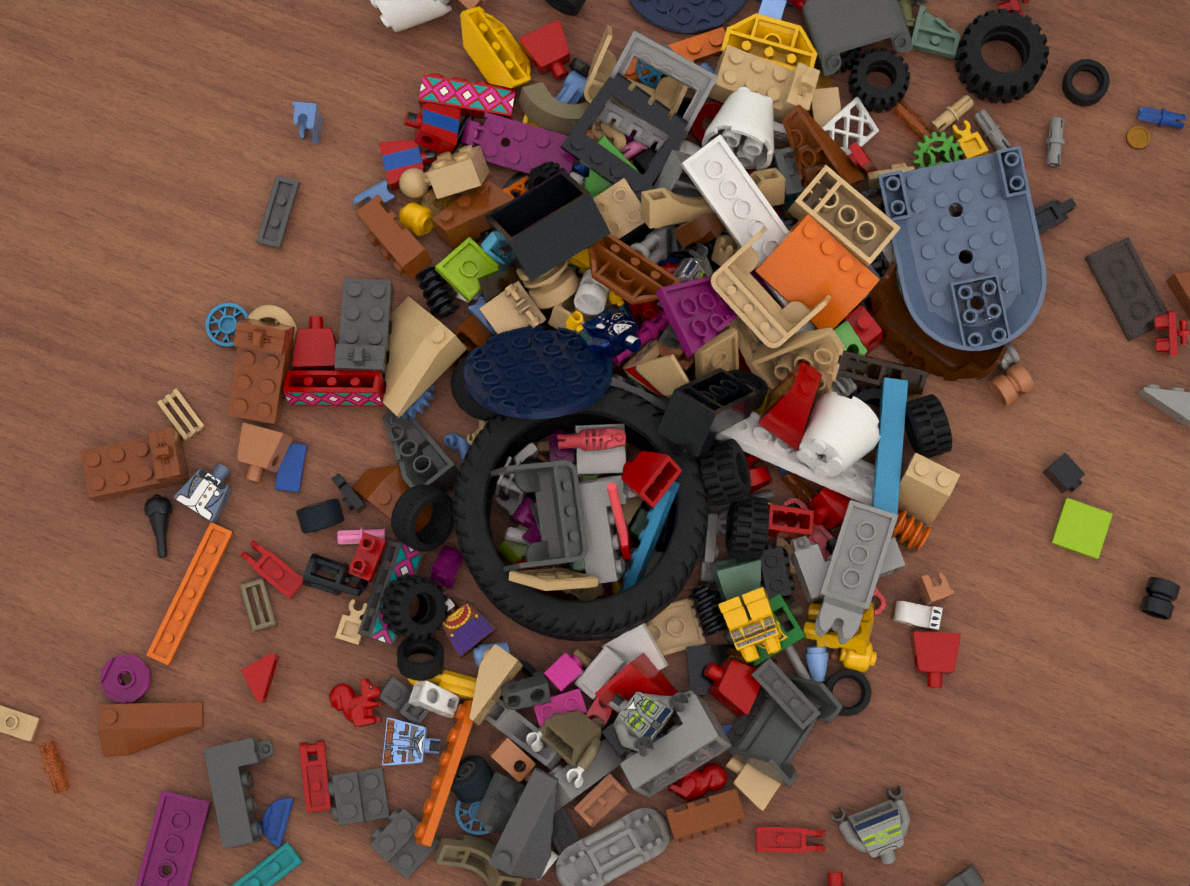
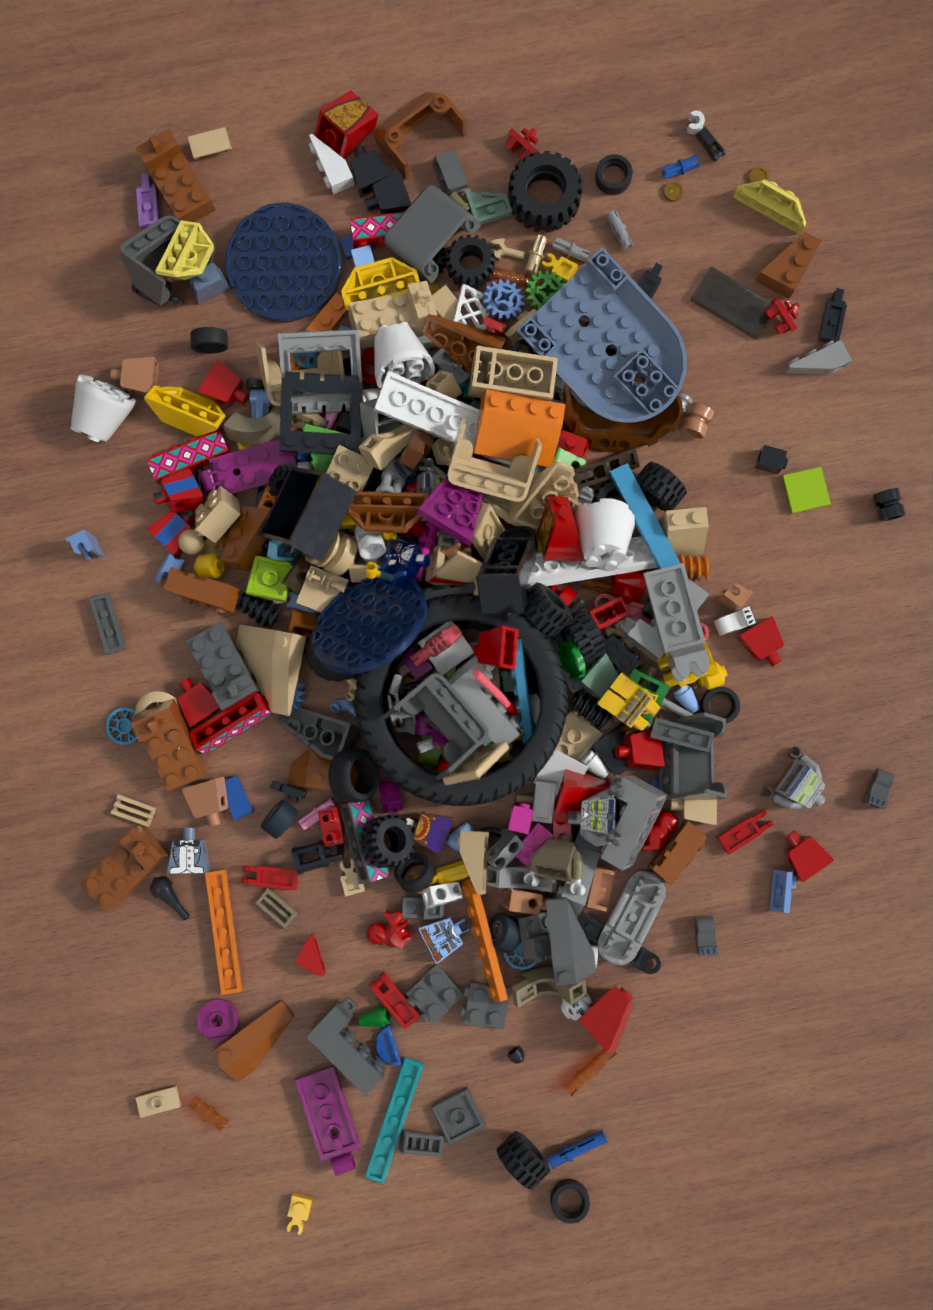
camera: 30 degrees left, 5 degrees up
none -> green cone [359,1006,390,1027]
none -> medium blue gear [482,279,525,322]
none -> tan bar [491,238,525,261]
none -> green tile [557,640,586,680]
none -> white cone [581,750,610,779]

